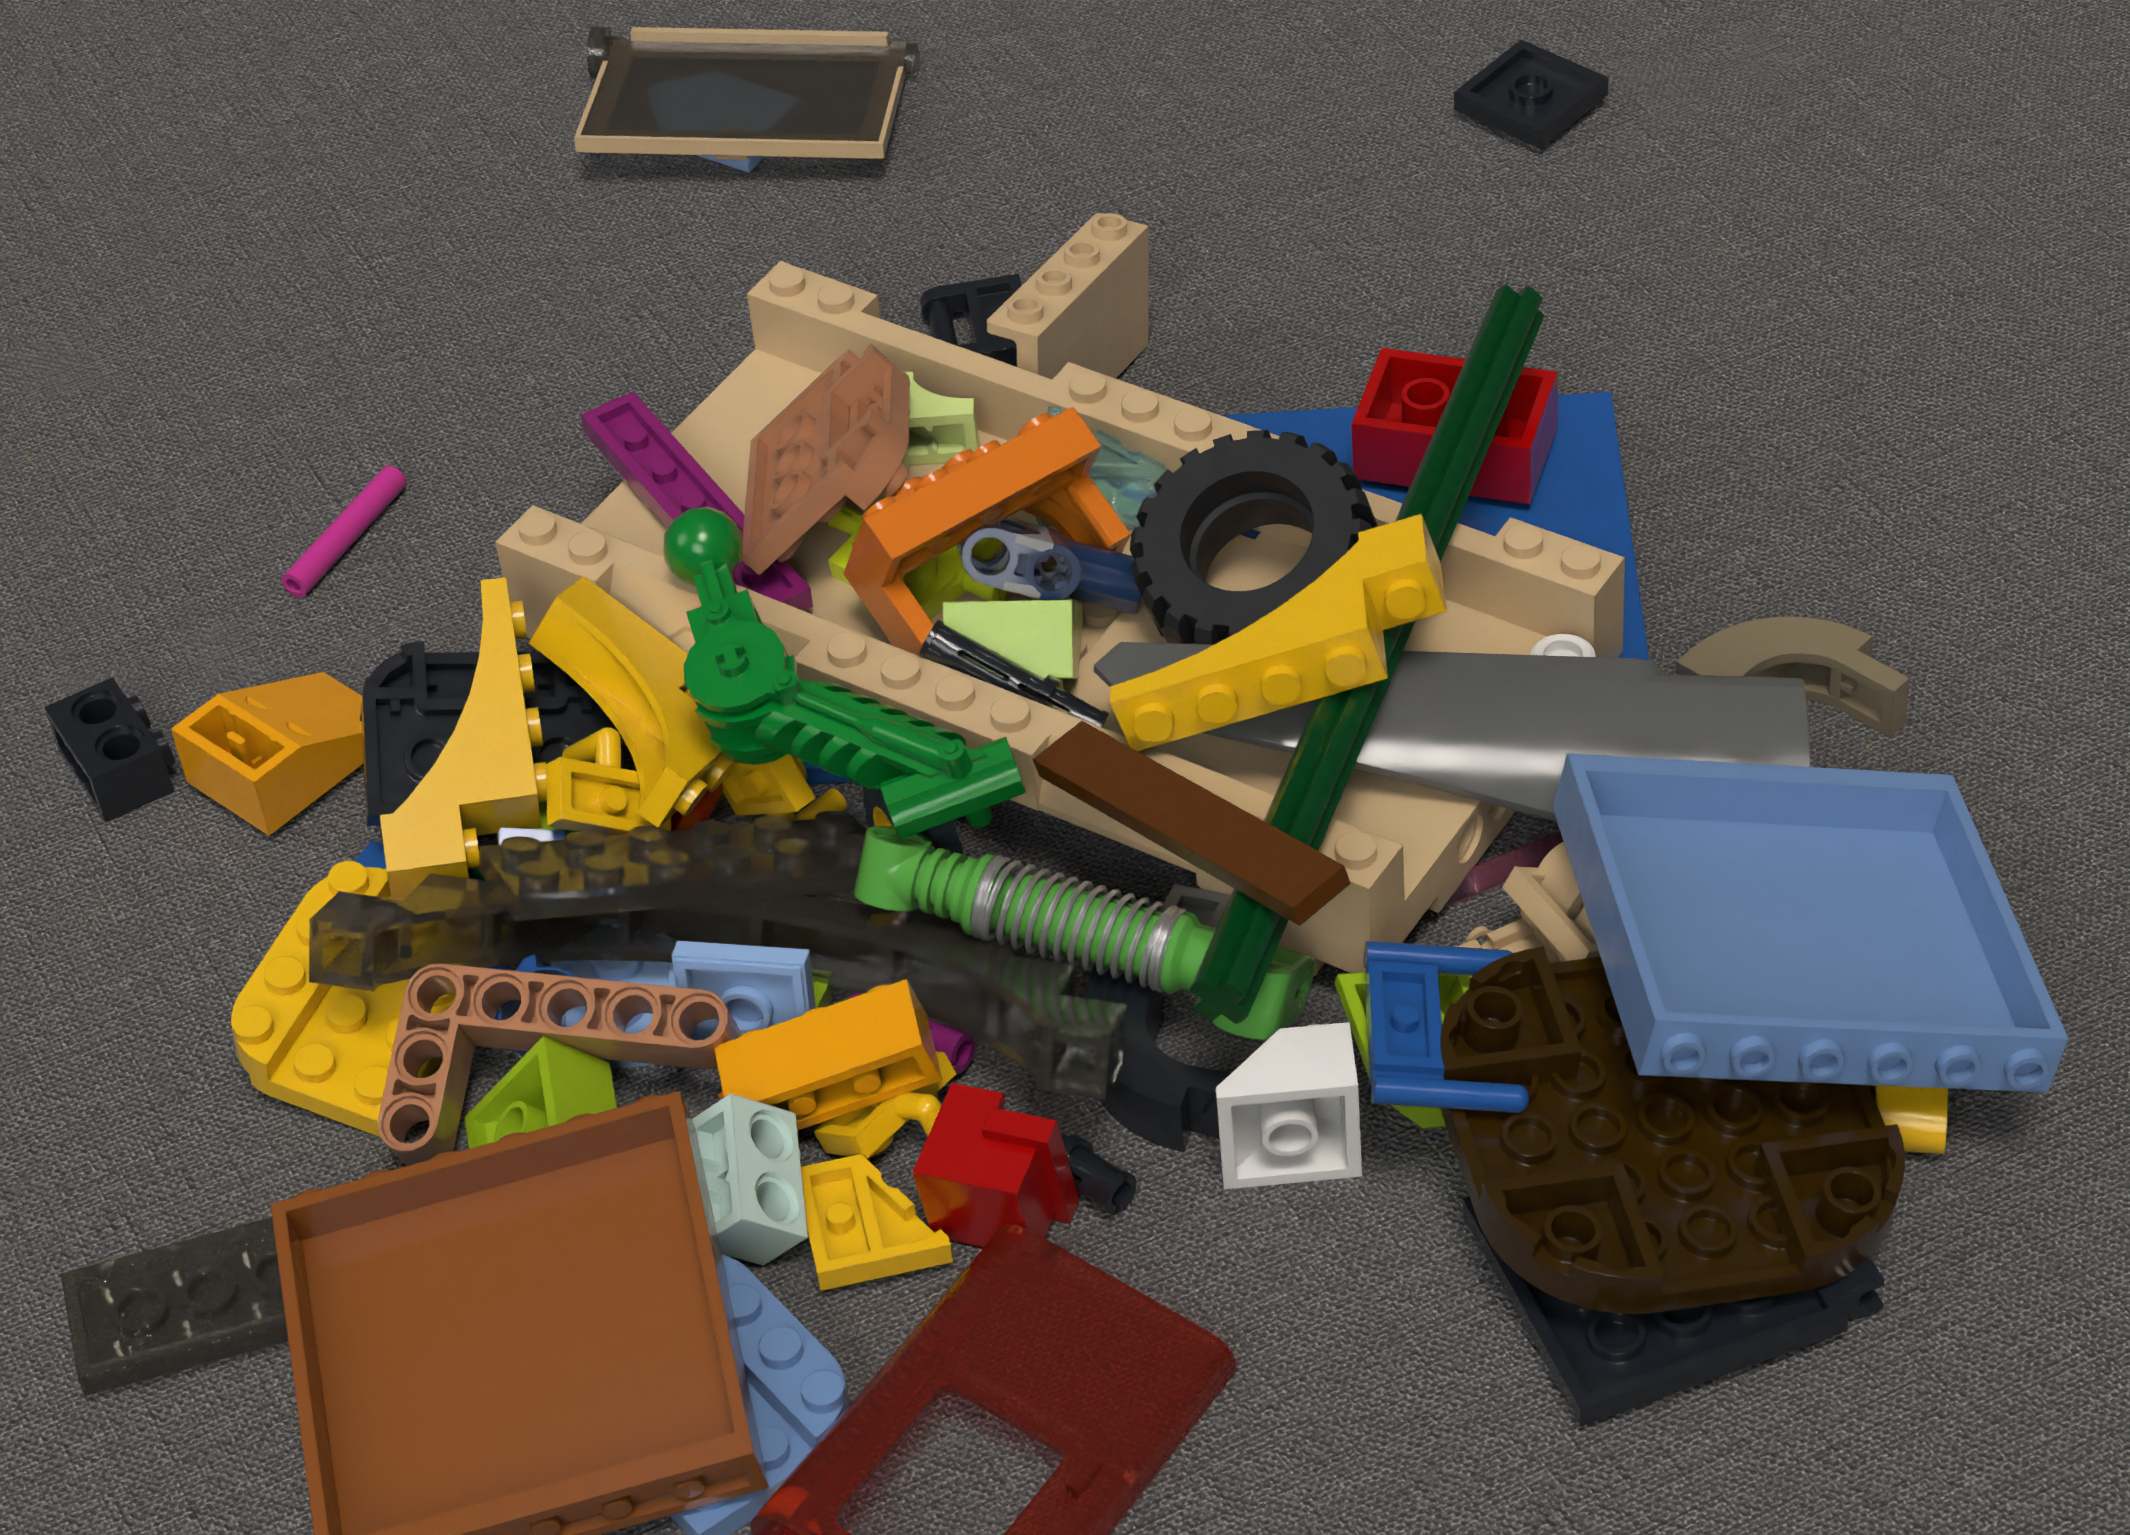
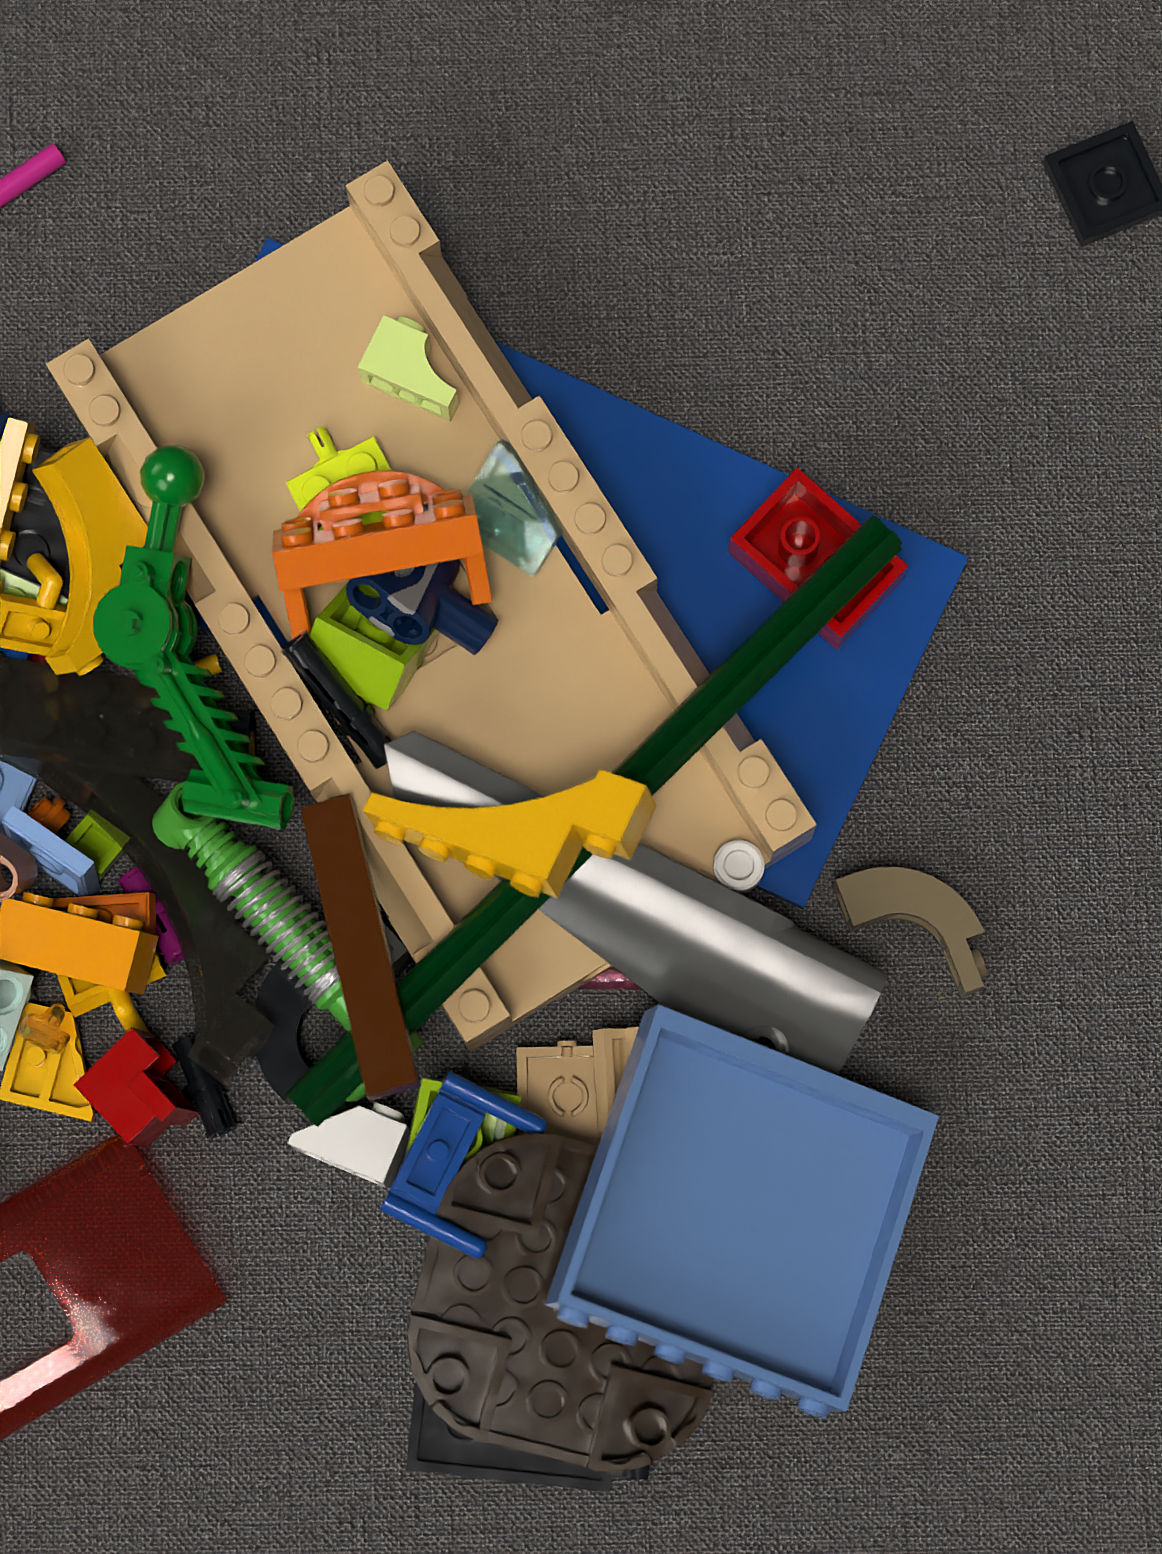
camera: 25 degrees right, 35 degrees up
magenta plate [581,392,813,611] -> none
nougat plate [742,344,911,575] -> none
black plate [920,274,1022,366] -> none
tan panel [987,213,1149,379] -> none
black tyre [1130,430,1378,645] -> none
none -> clear yellow tile [18,1003,71,1055]

